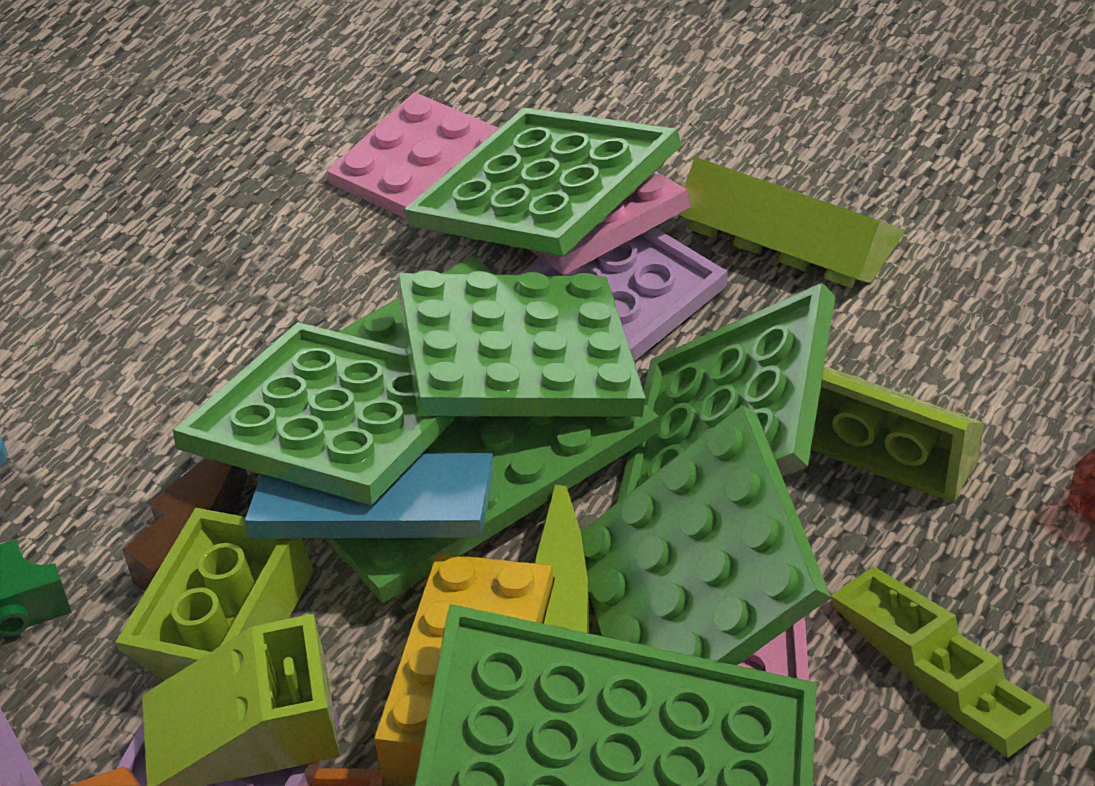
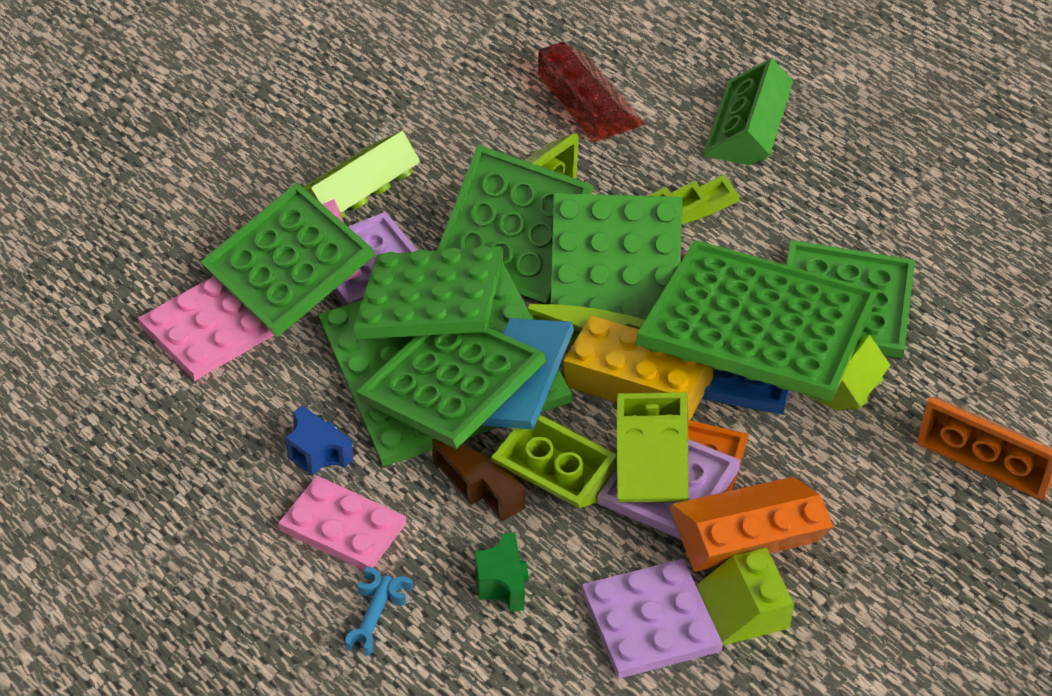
camera: 80 degrees left, 0 degrees up
none -> bright pink plate [278,476,406,571]
none -> blue brick [286,406,353,476]

